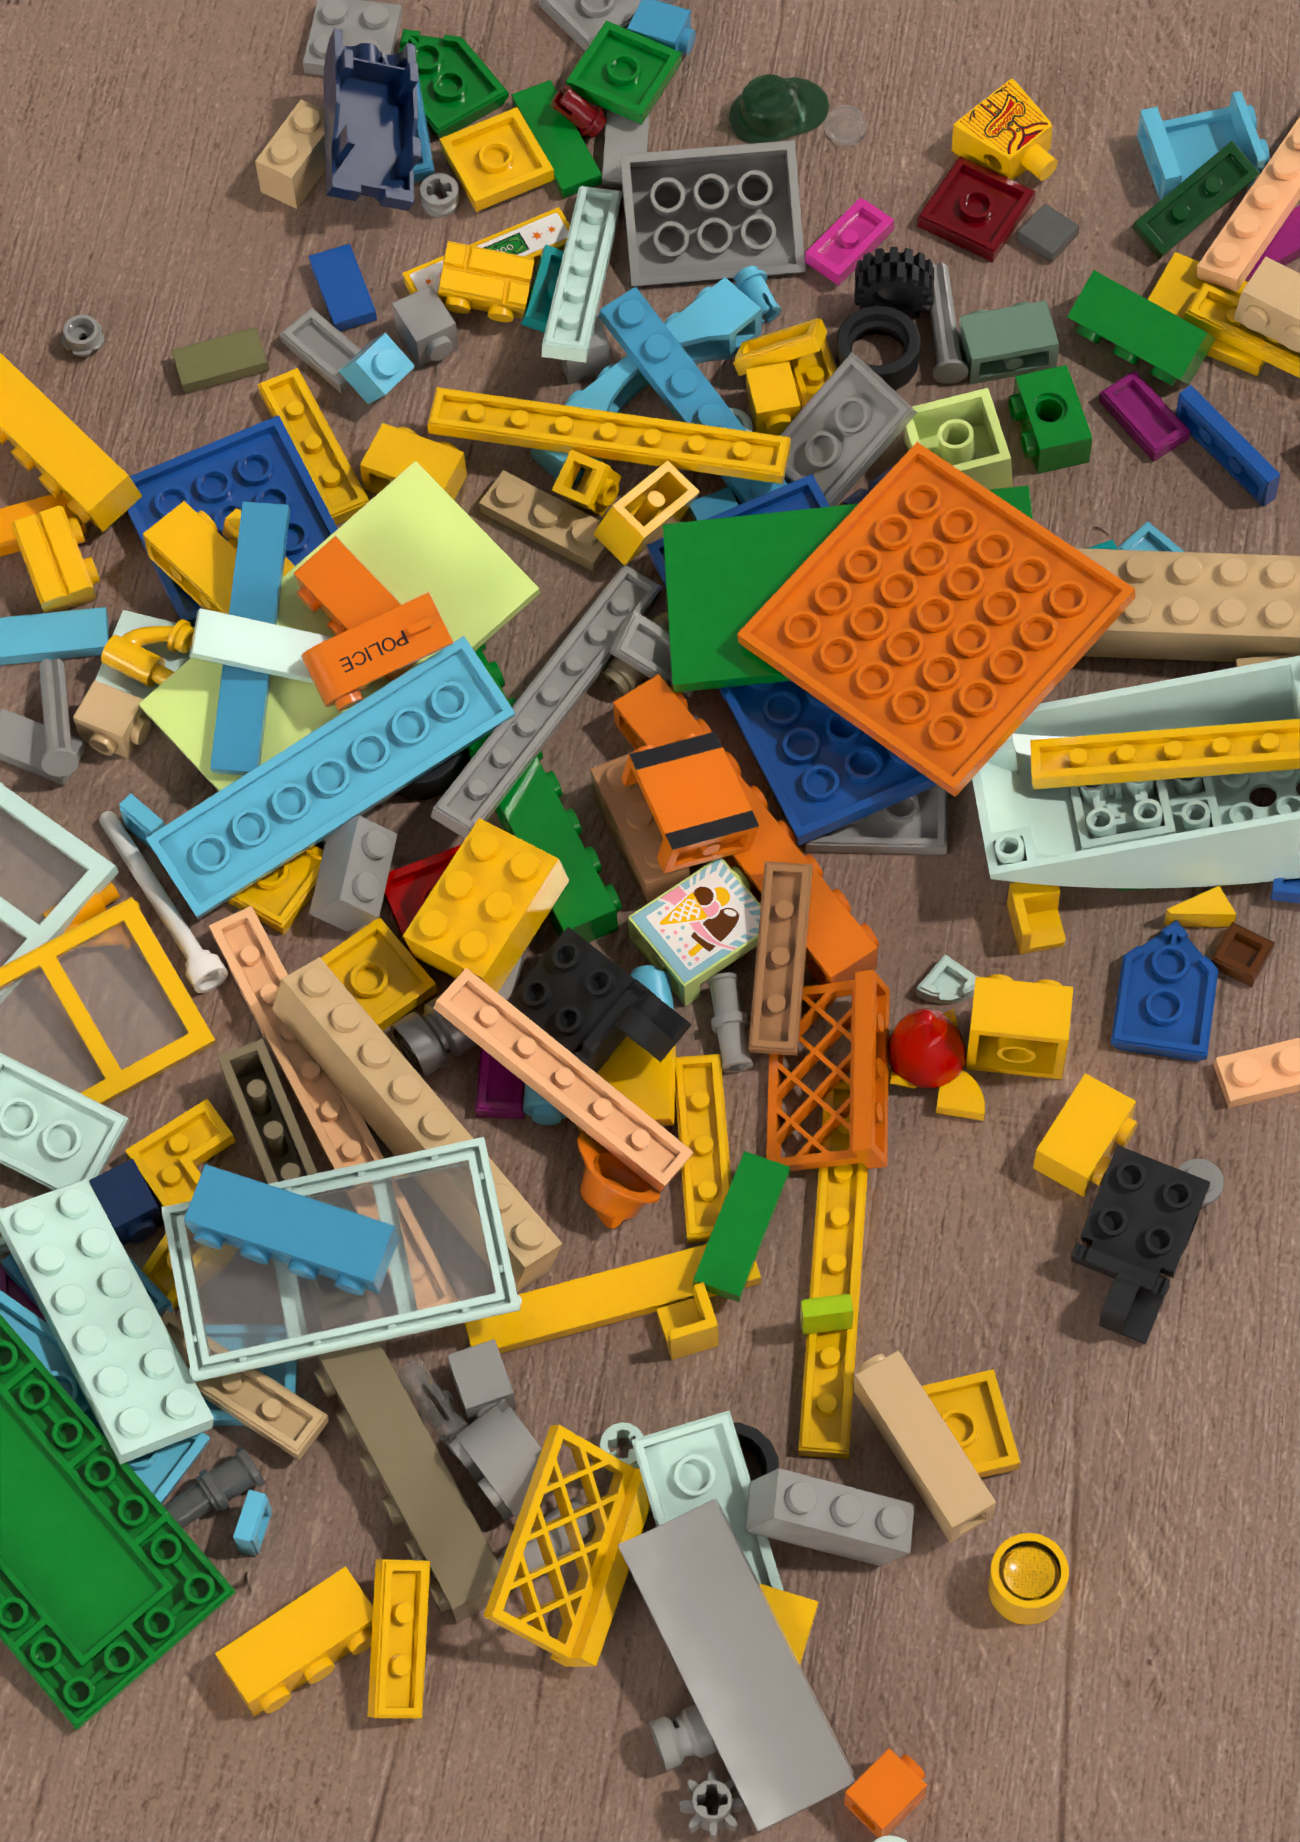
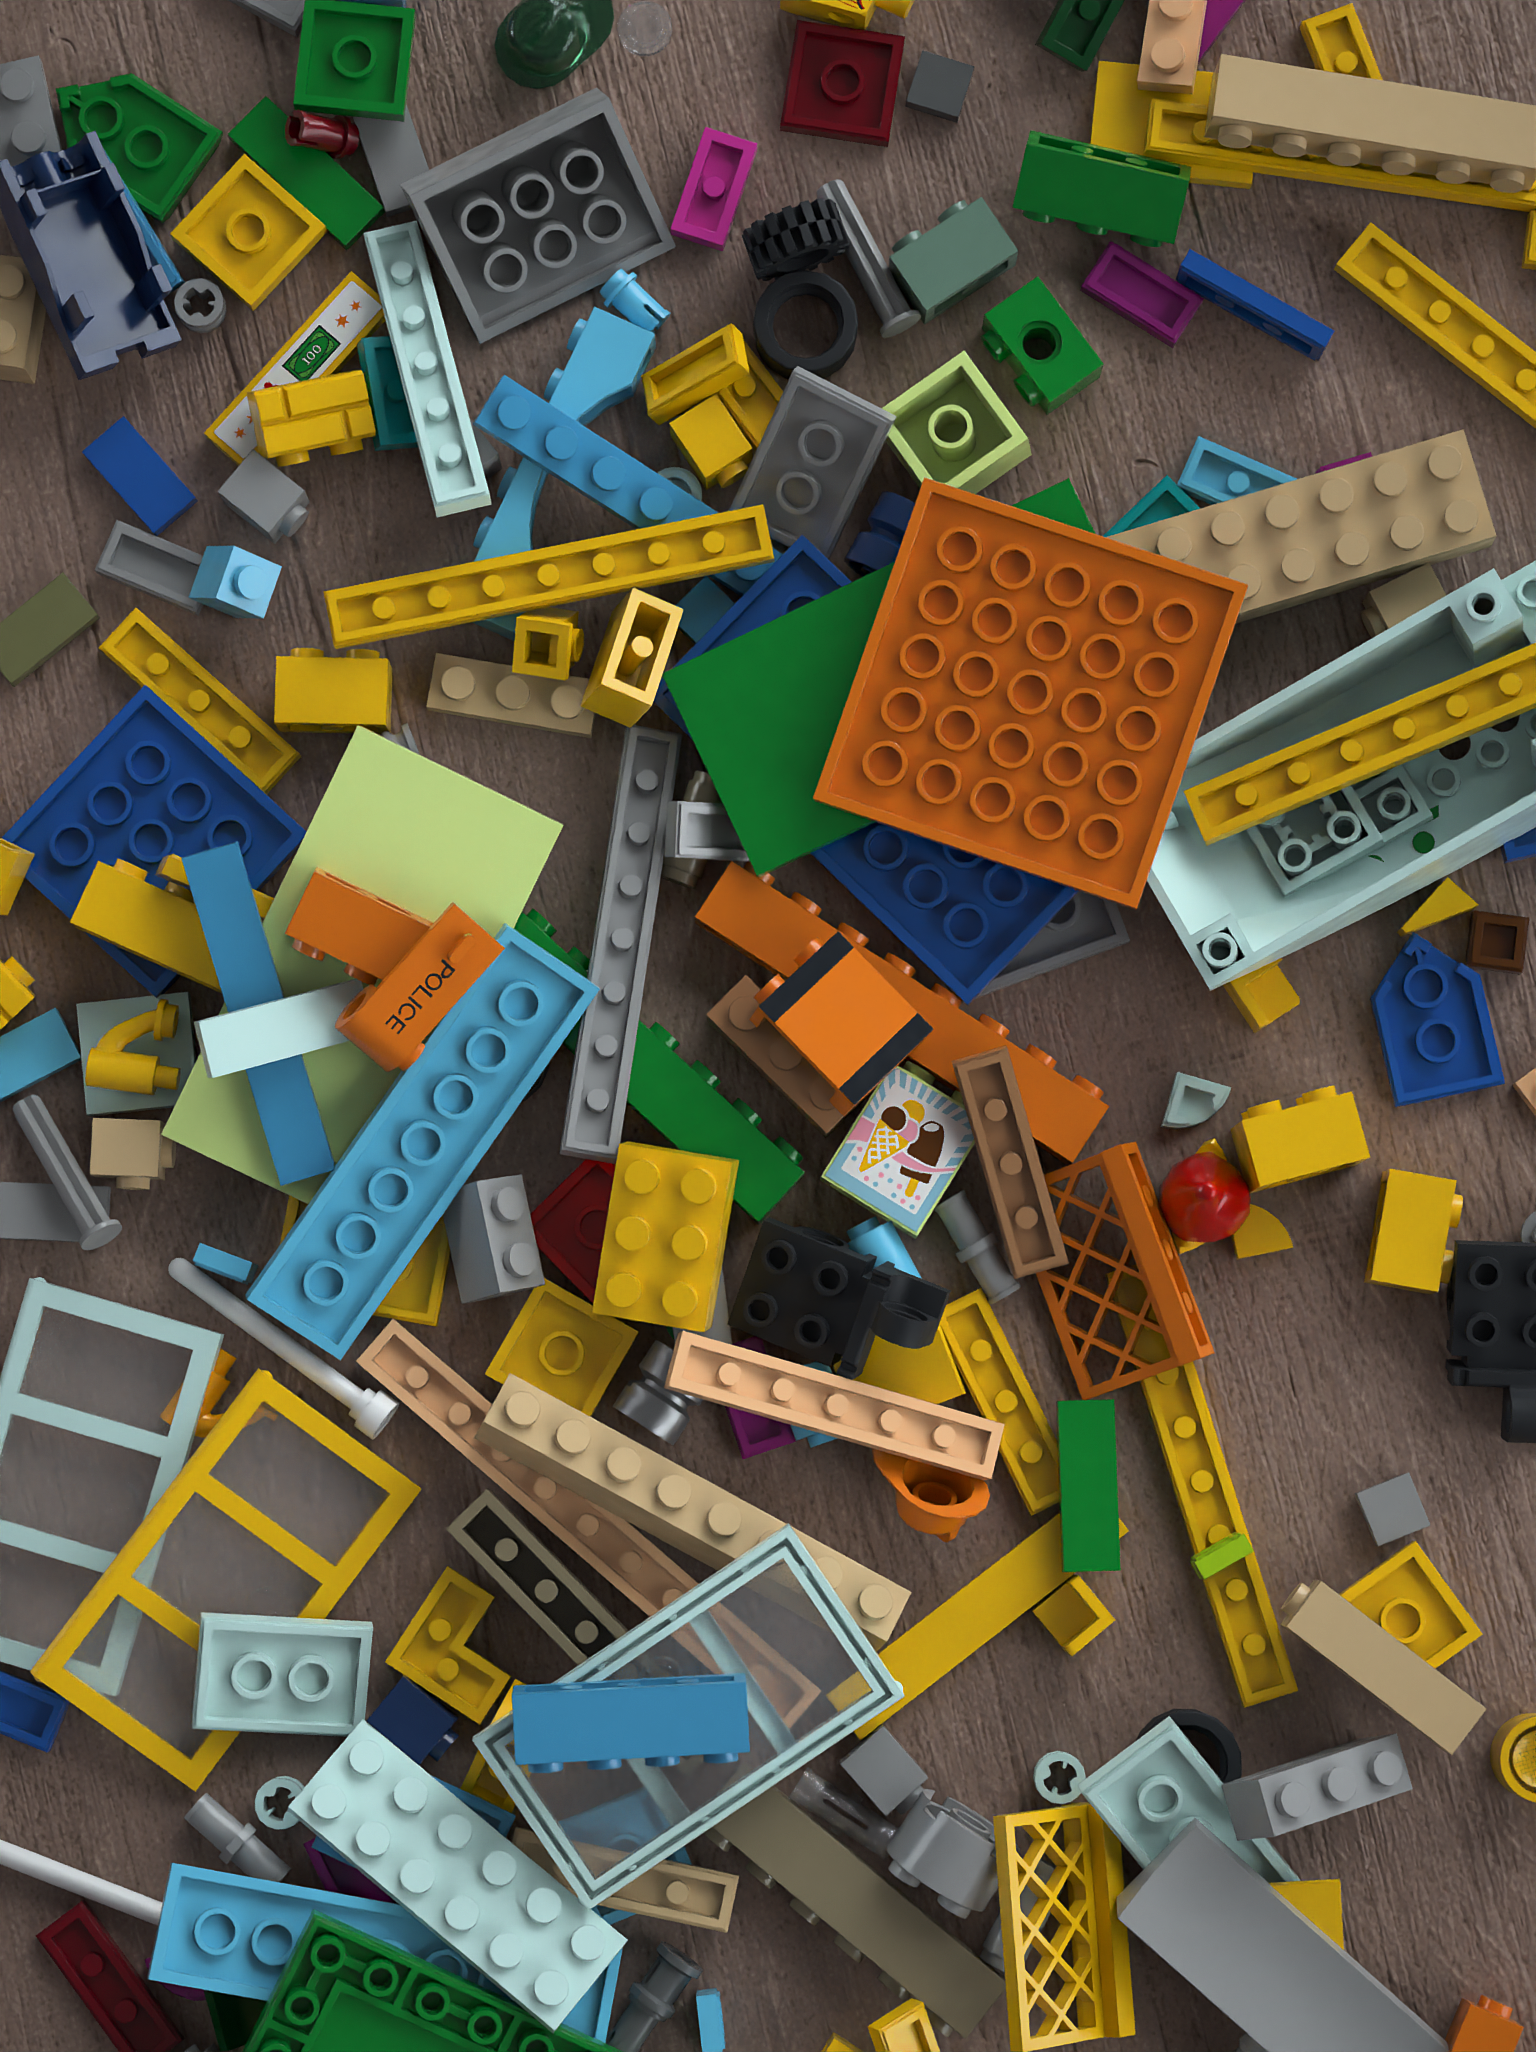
camera: 25 degrees left, 20 degrees up
none -> light grey tile [1354,1472,1430,1546]

